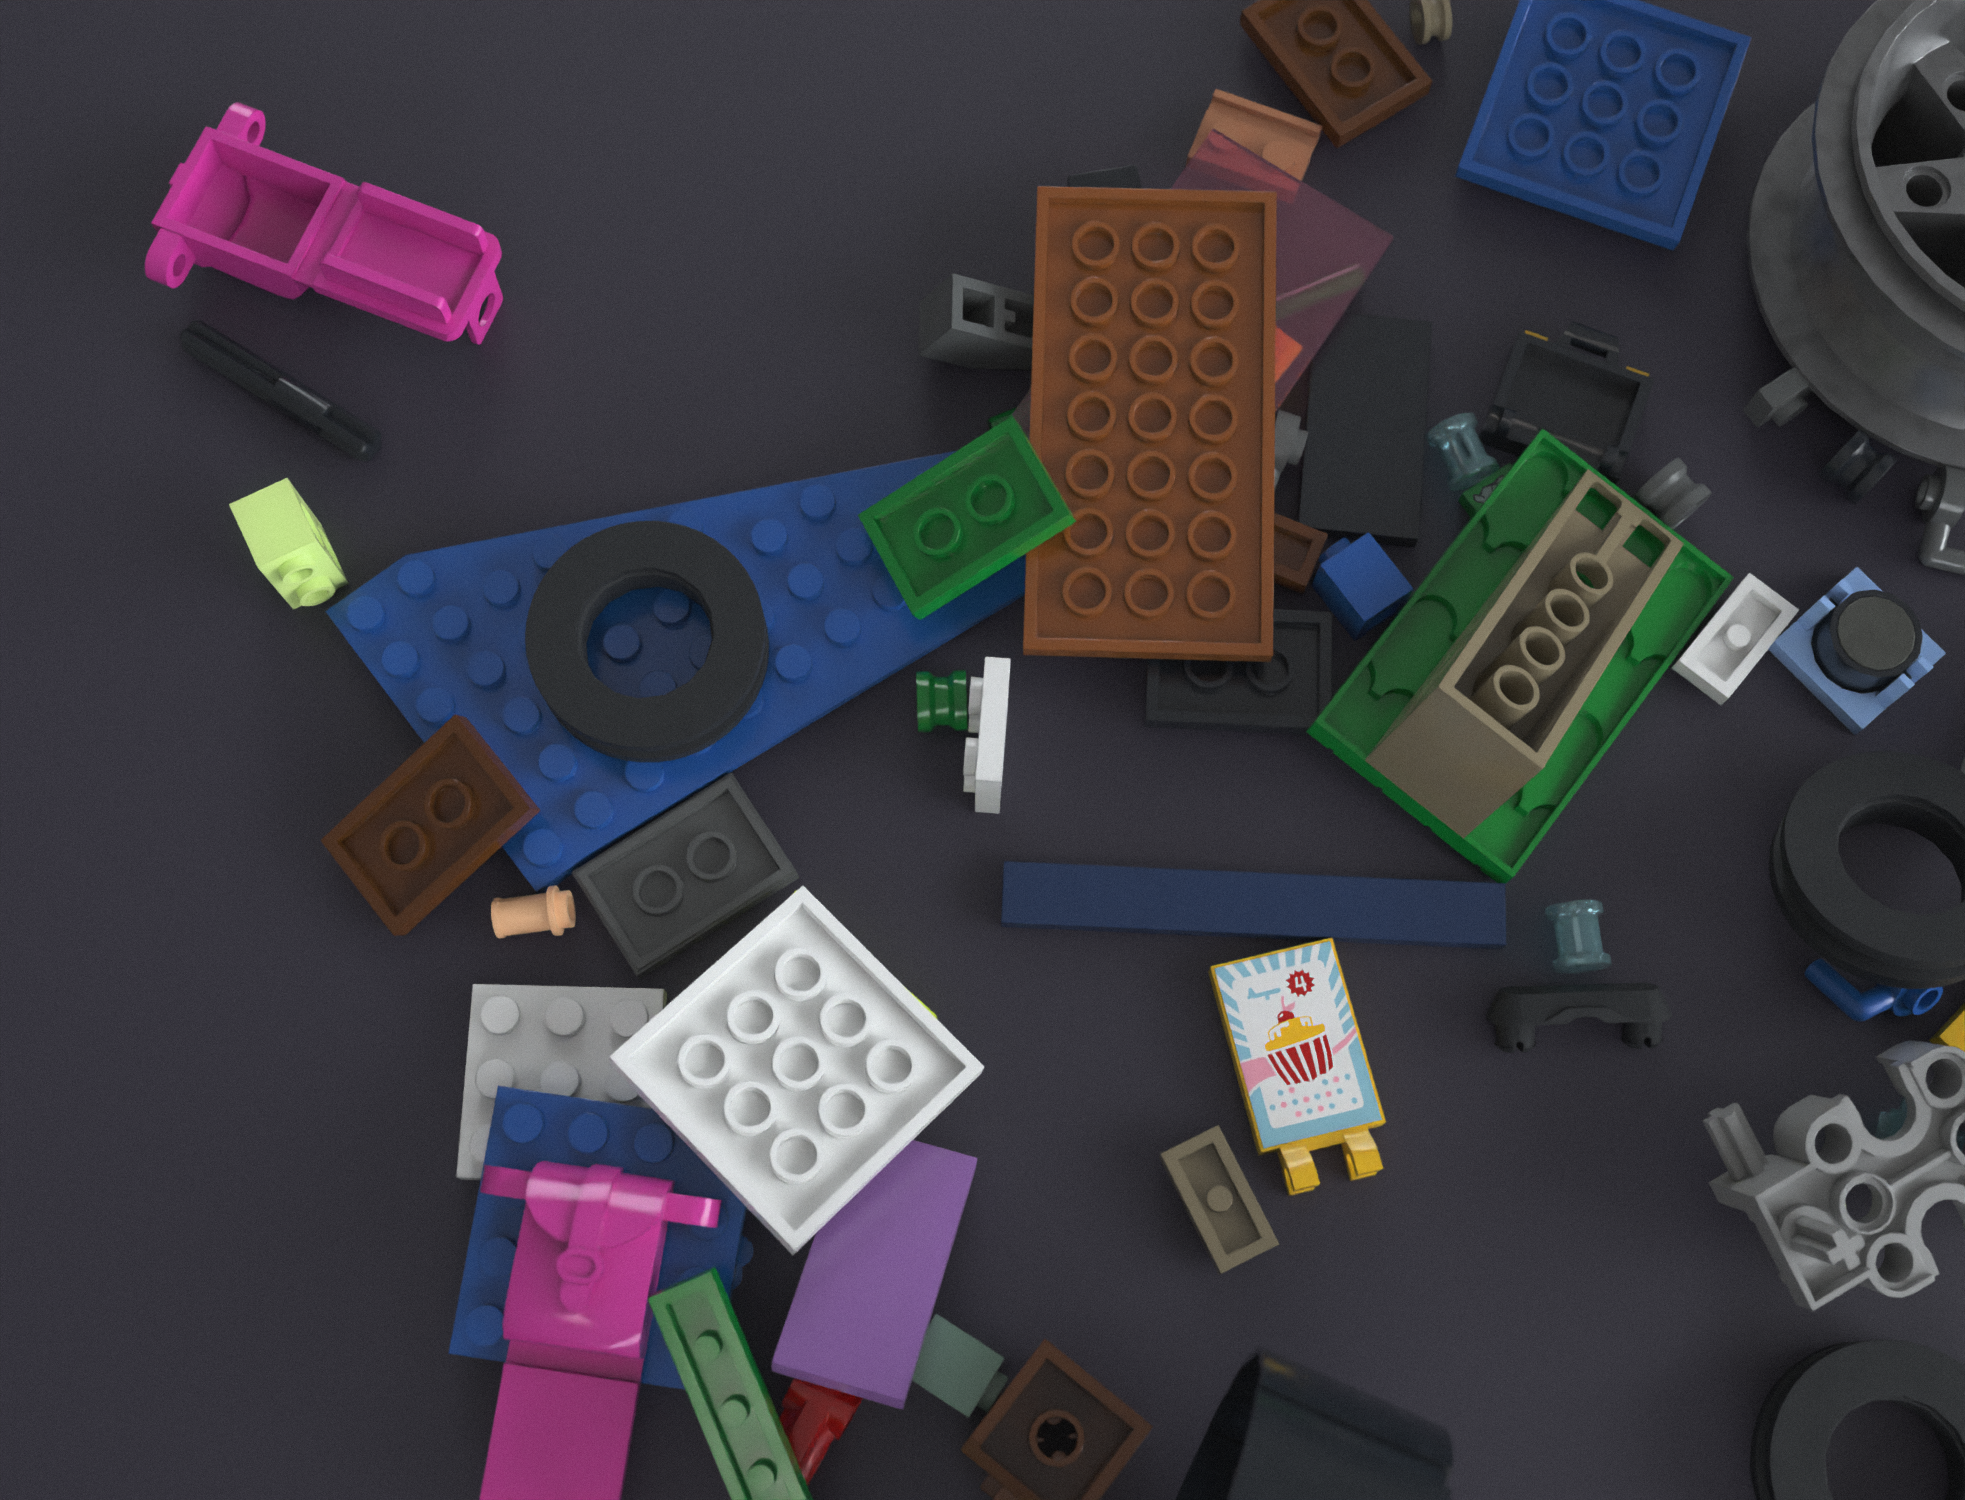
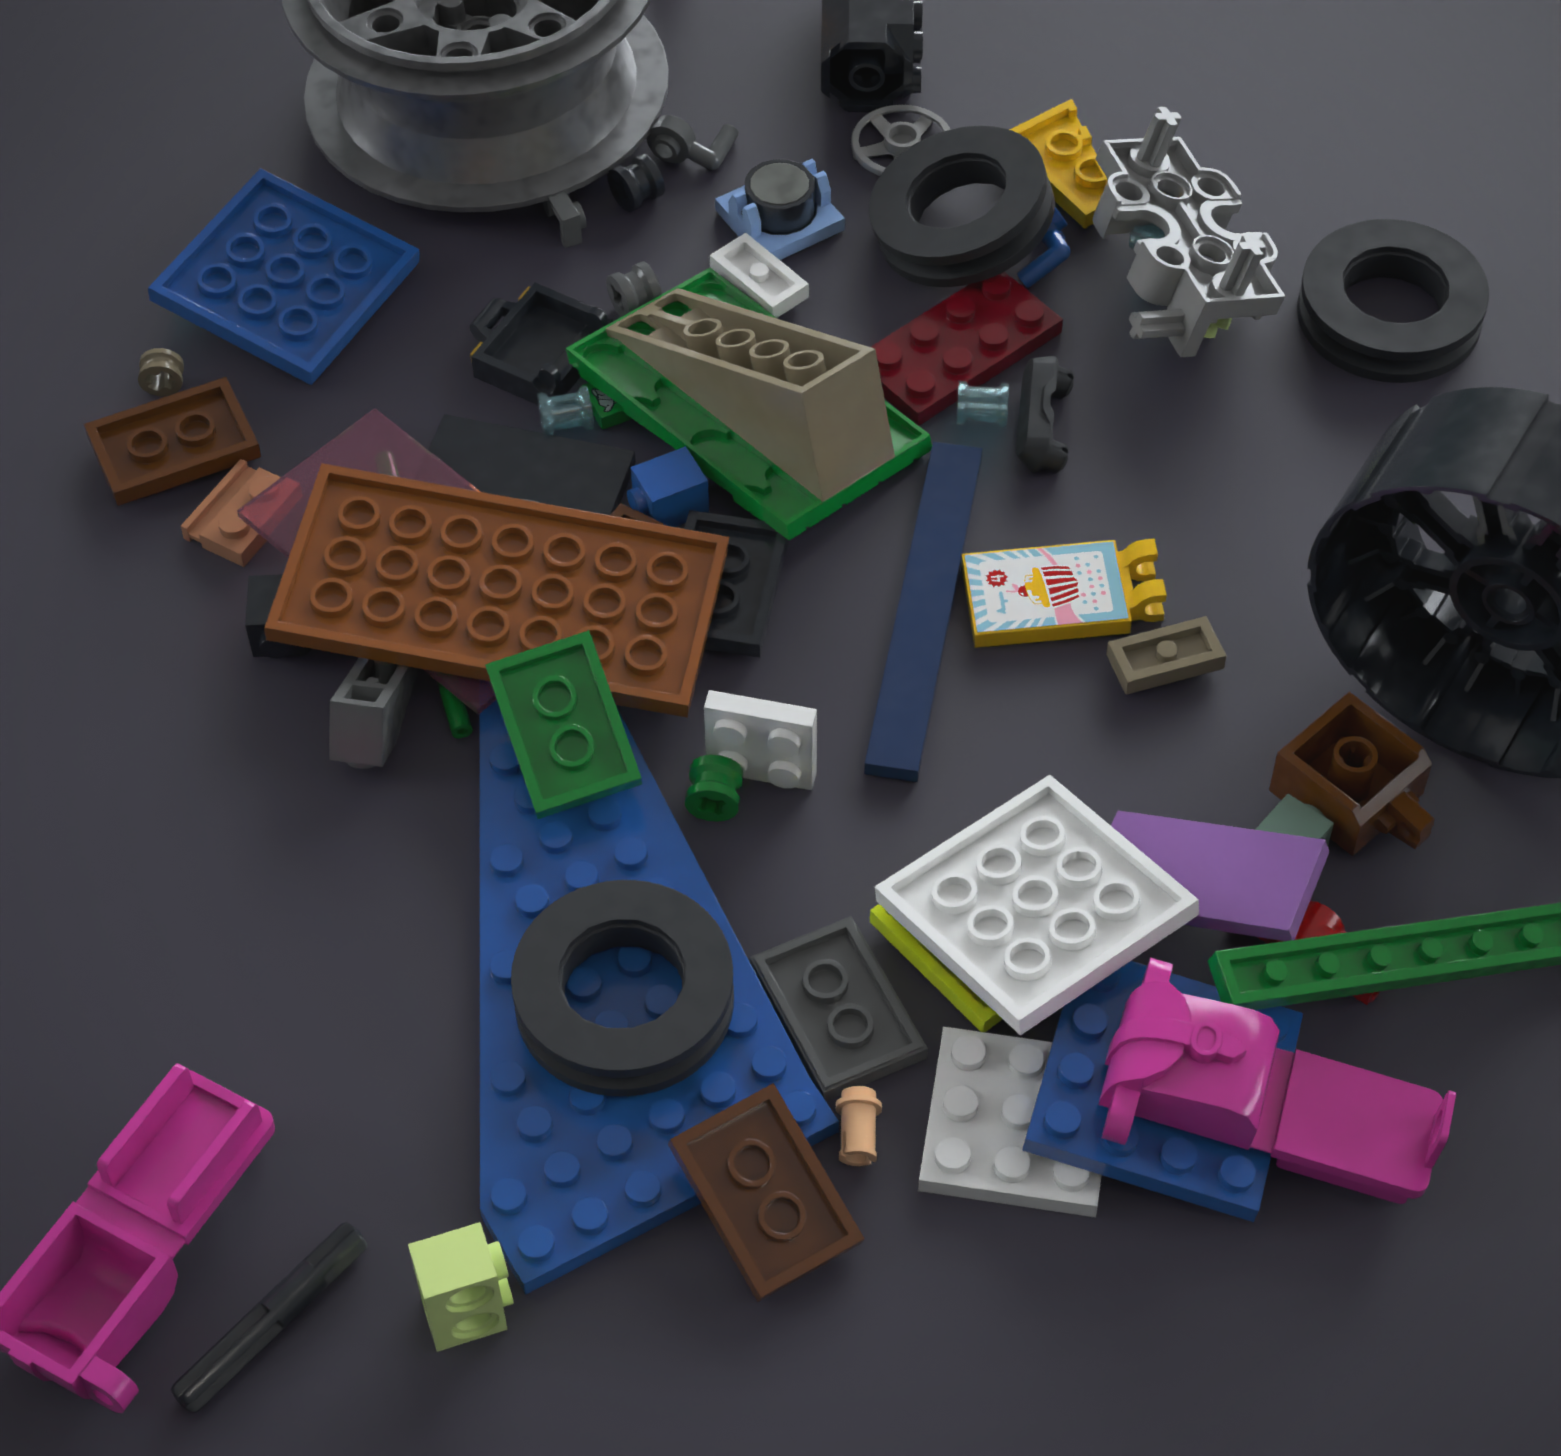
camera: 80 degrees left, 20 degrees down
none -> dark red plate [871,272,1063,426]

